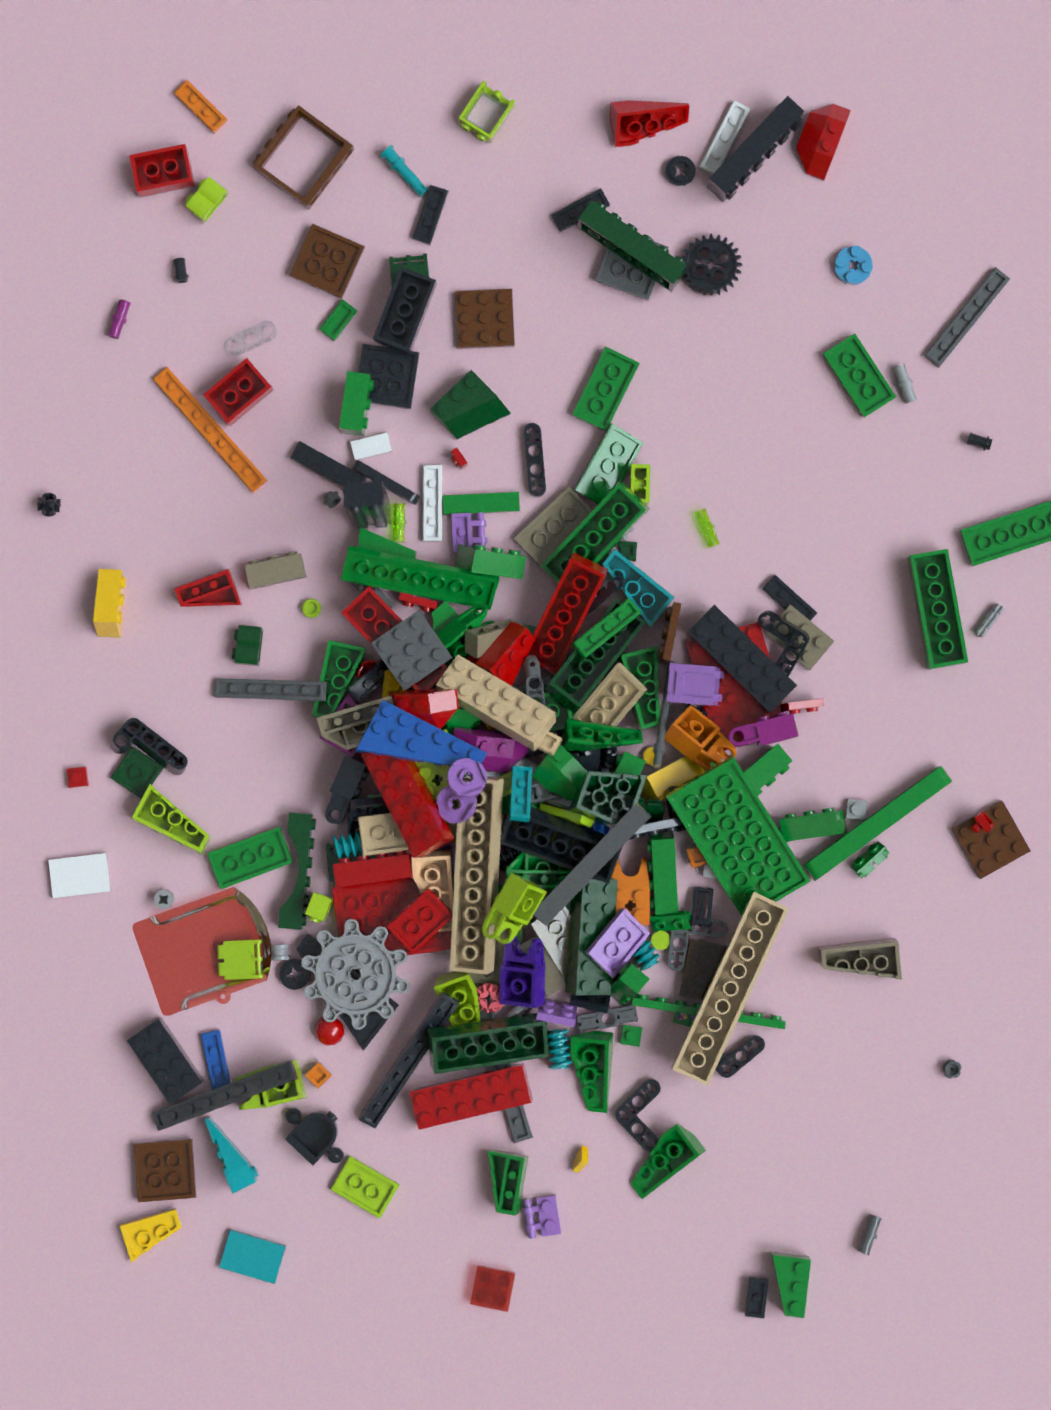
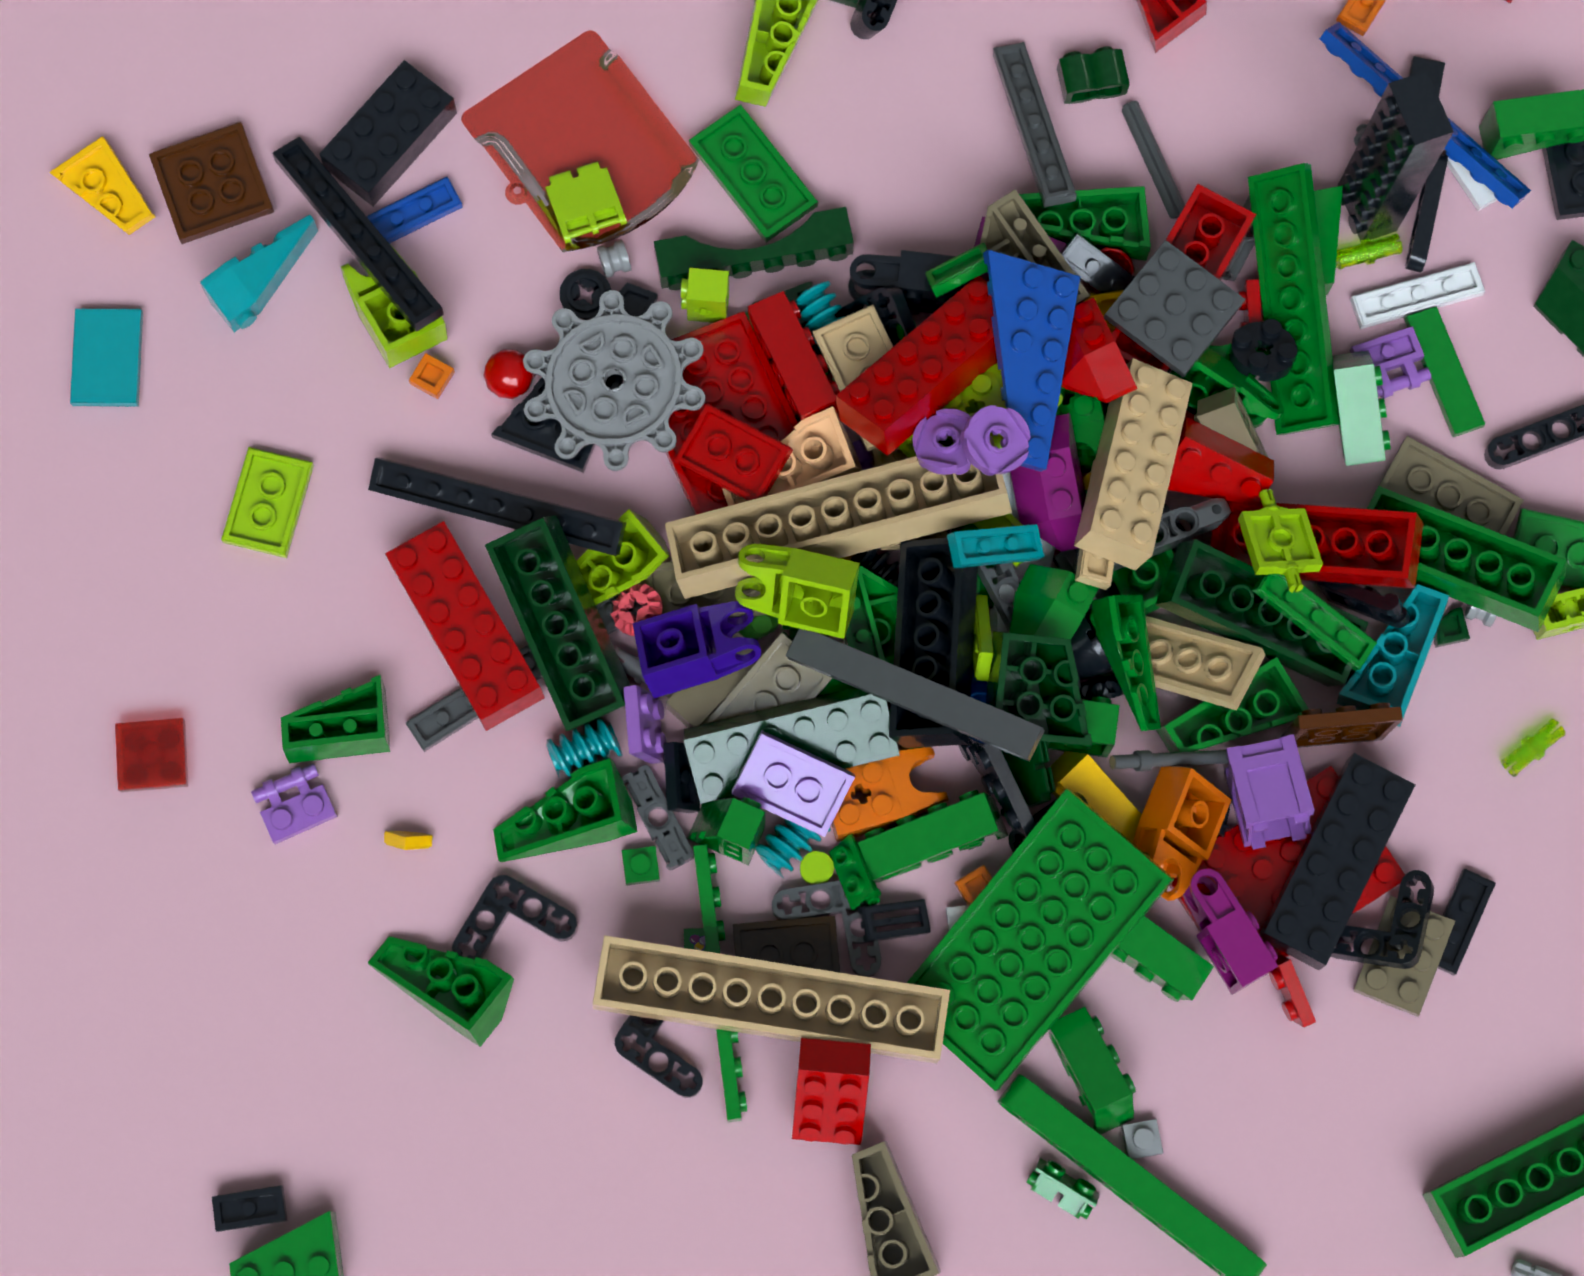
camera: 70 degrees right, 10 degrees down
light grey wheel [154,890,175,909] -> none
dark tan brick [245,551,307,590] -> none
black piece [285,1107,344,1165] -> none
lime tile [302,599,321,618] -> none
red plate [450,447,468,469] -> none
yellow tile [643,747,655,766] -> none
none -> red brick [792,1038,871,1145]
none -> green tile [925,243,988,298]
none -> dark grey axle [1122,101,1185,219]
none -> black plate [1229,319,1298,382]
none -> lime plate [1238,489,1323,593]
none -> blue plate [1319,22,1531,209]

